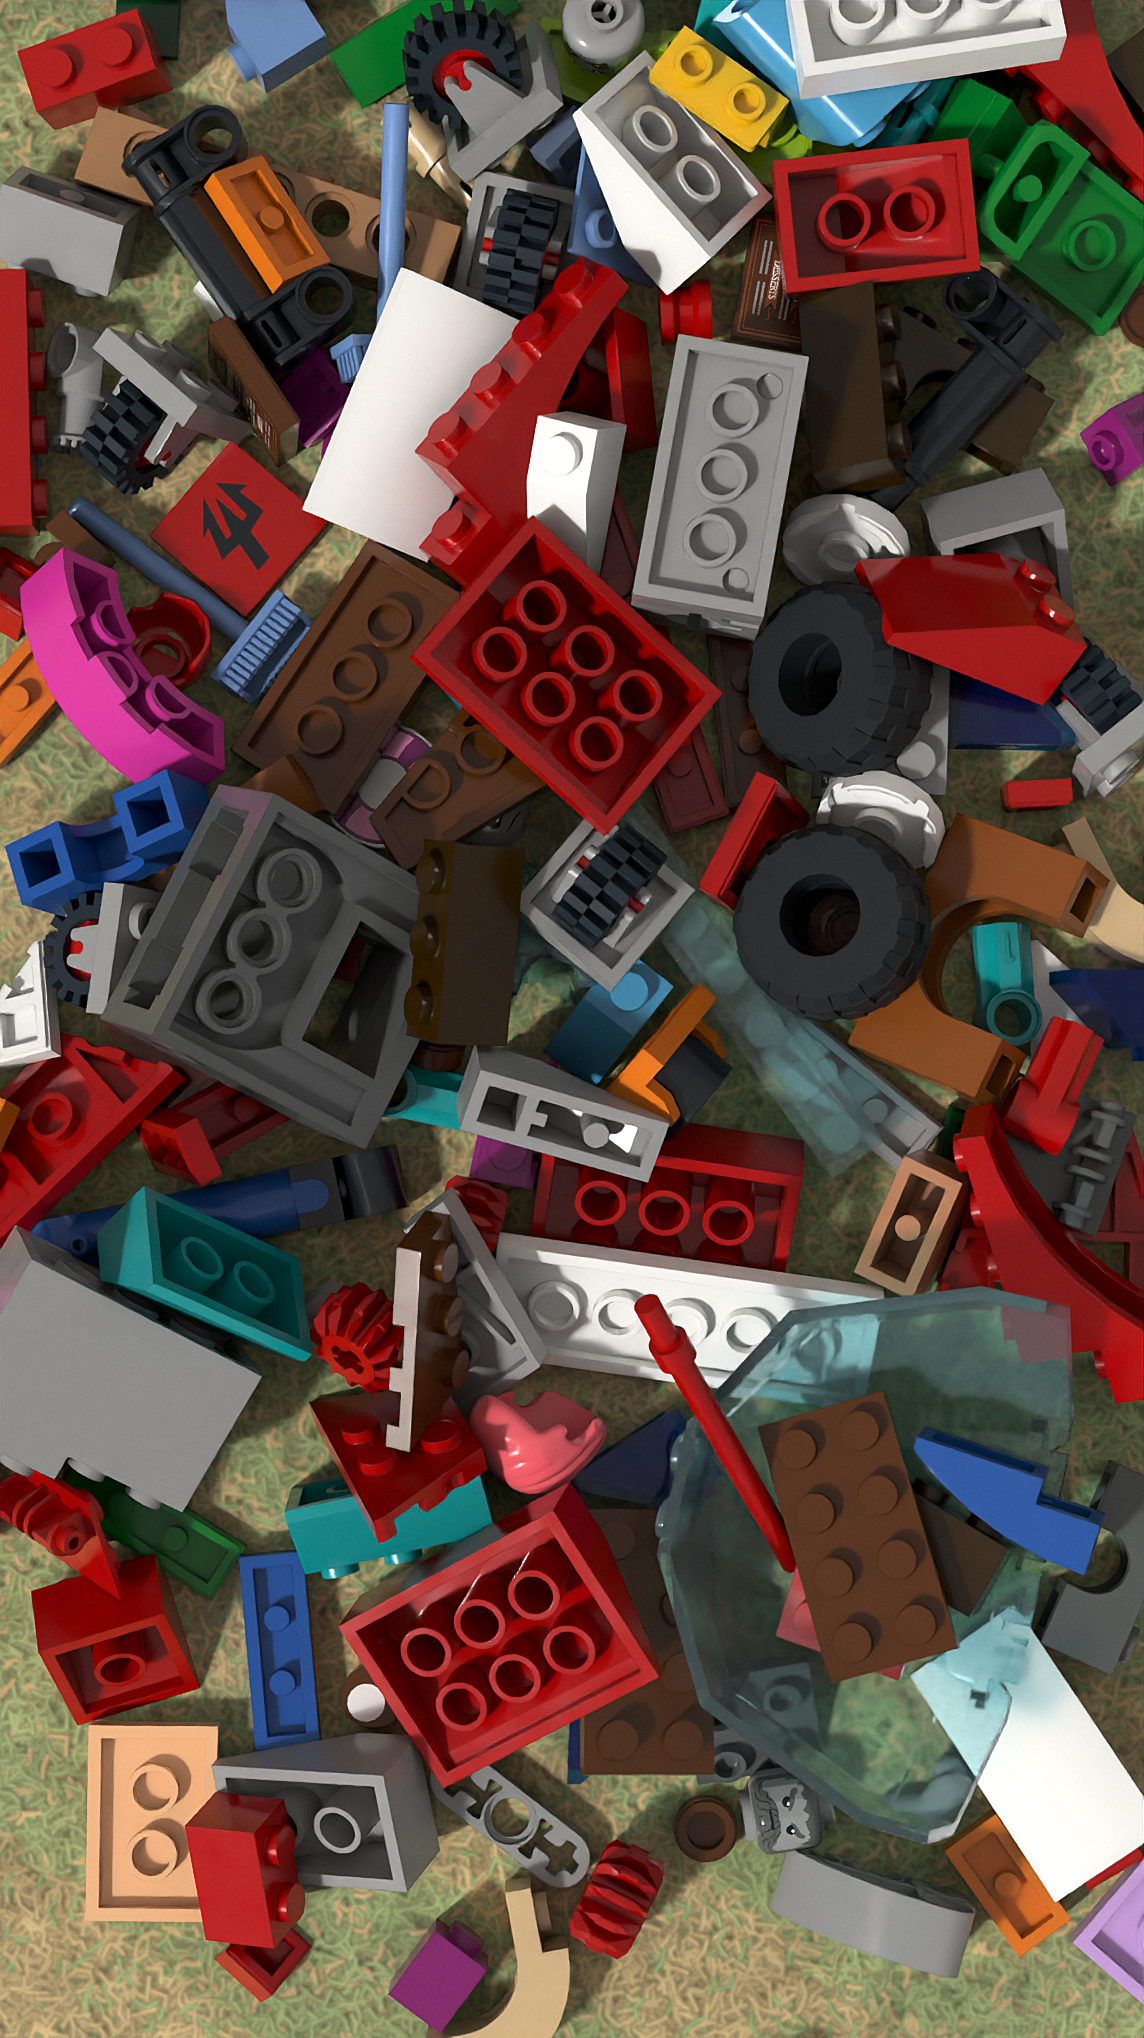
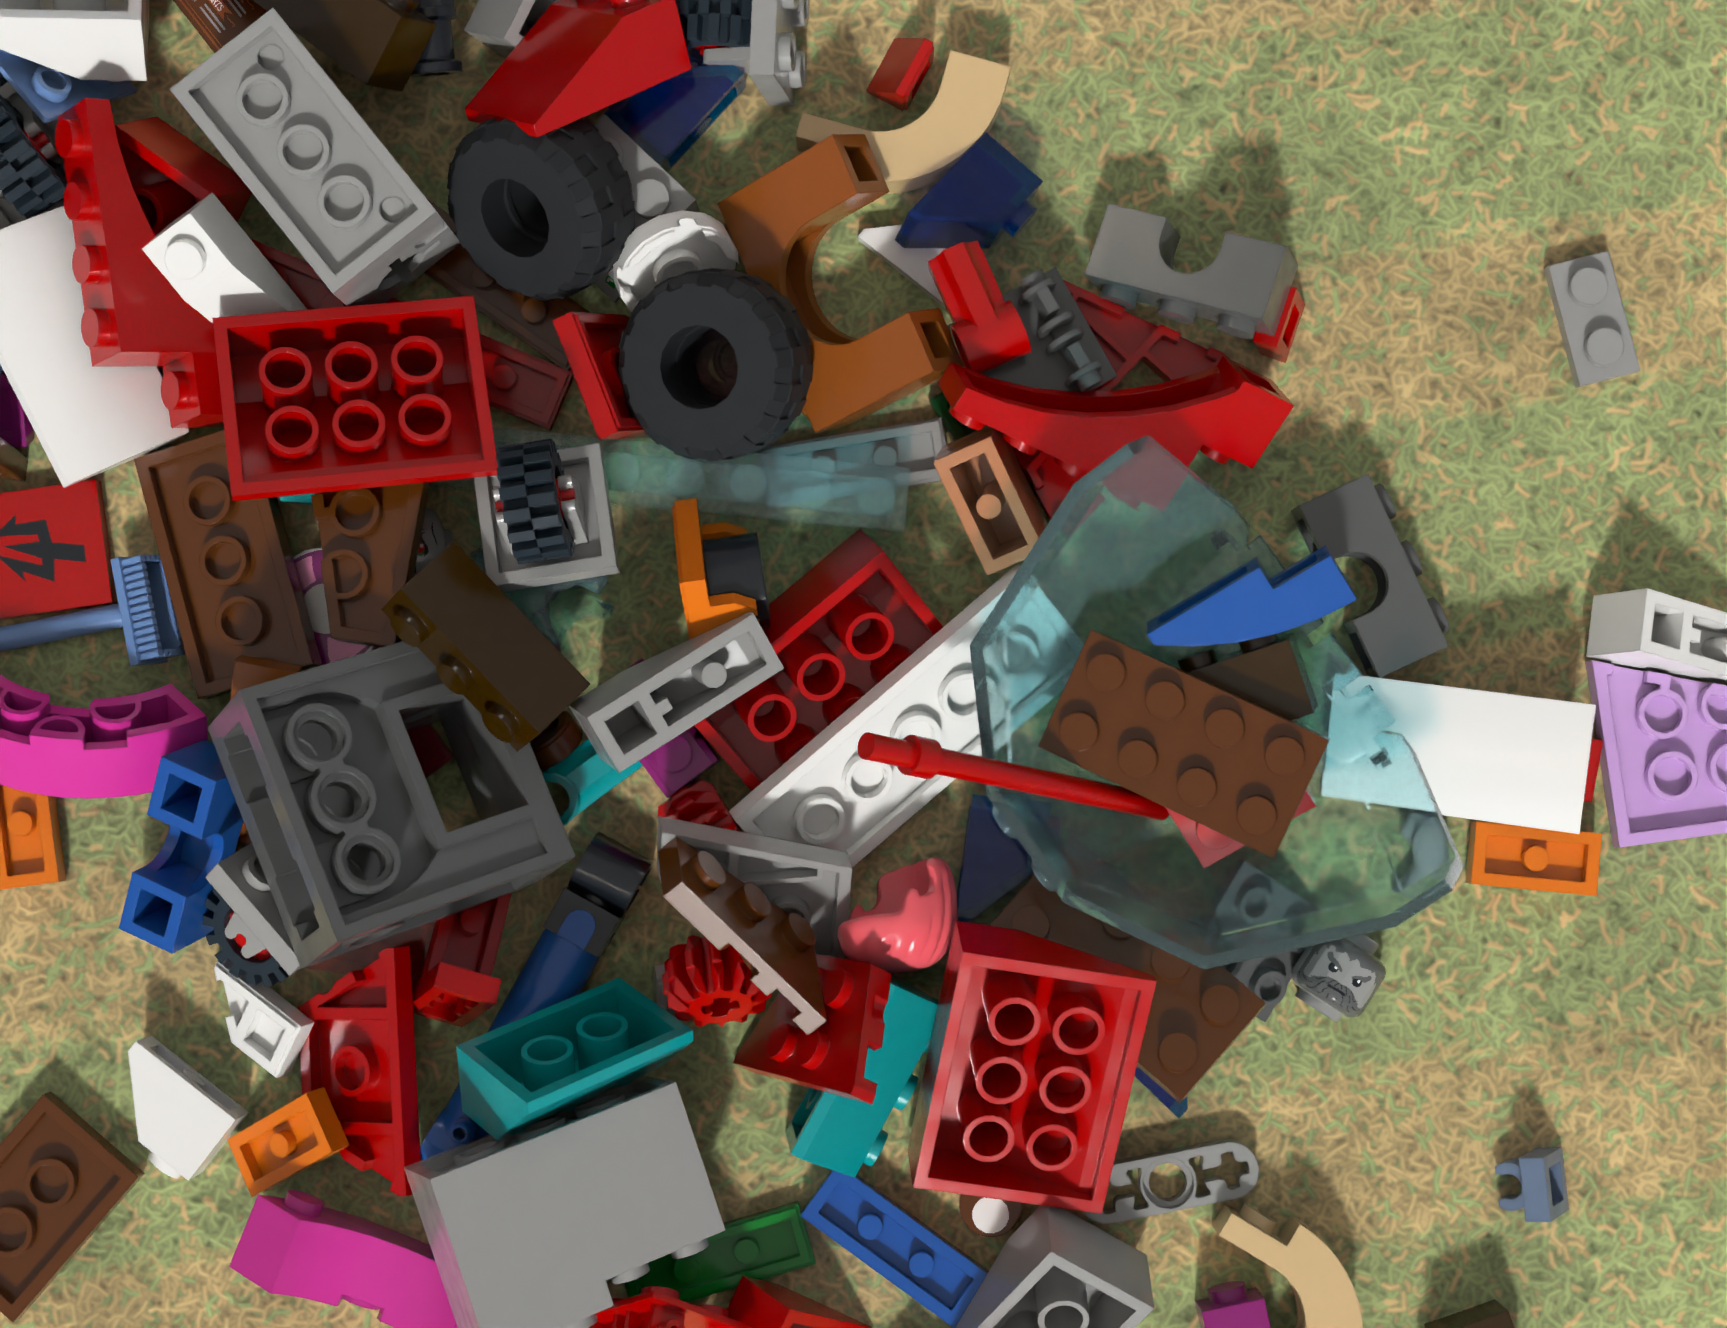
camera: 35 degrees left, 0 degrees up
red hair [126,592,212,691] -> none
dark azure slope [544,959,674,1086] -> none
red gear [569,1839,664,1959] -> none
red wheel [657,279,712,346] -> none
reddish brown tile [673,1795,738,1862] -> none
light grey beam [770,1850,976,1978] -> none
white tile [782,494,911,586] -> none
teal piece [971,922,1043,1048] -> none
red tile [1000,778,1073,813] -> none

